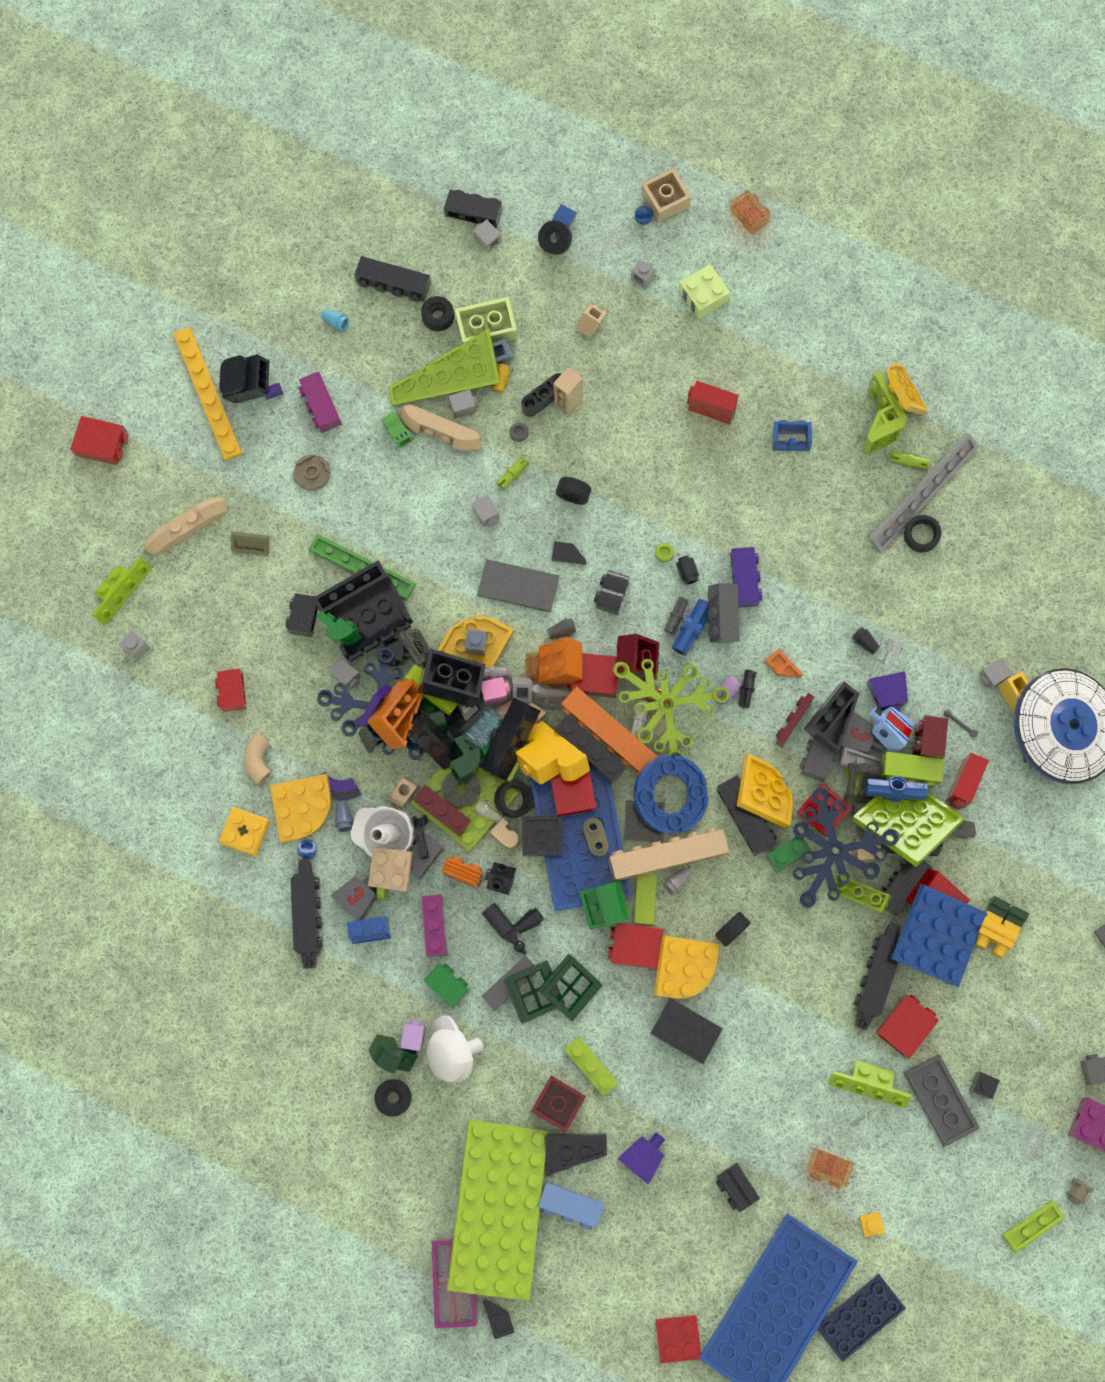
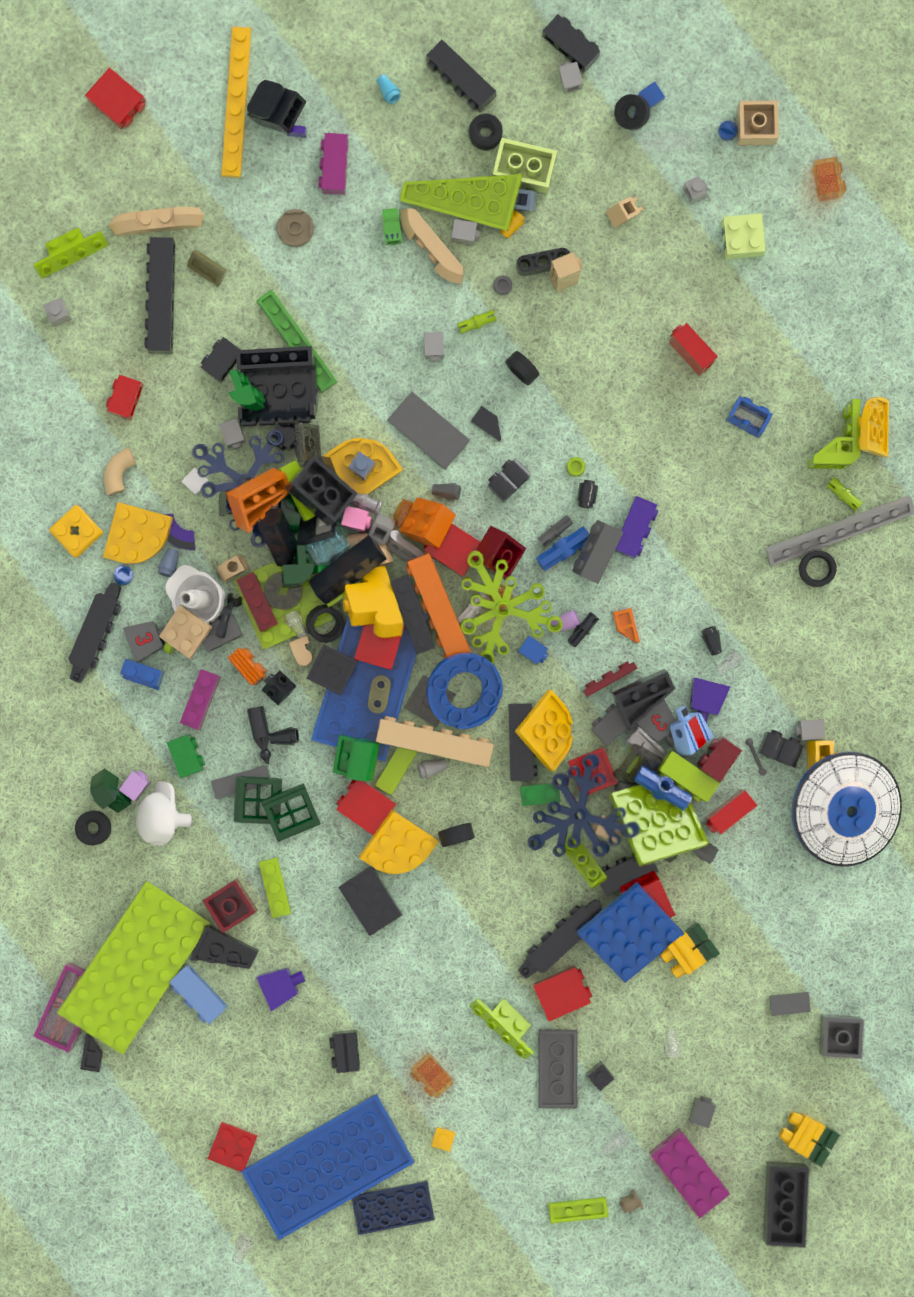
camera: 30 degrees right, 10 degrees up
dark purple tile [358,685,392,727] -> none
none -> black brick [144,237,175,354]
none -> white piece [182,468,210,495]
none -> blue brick [518,636,549,665]
none -> black brick [758,730,804,768]

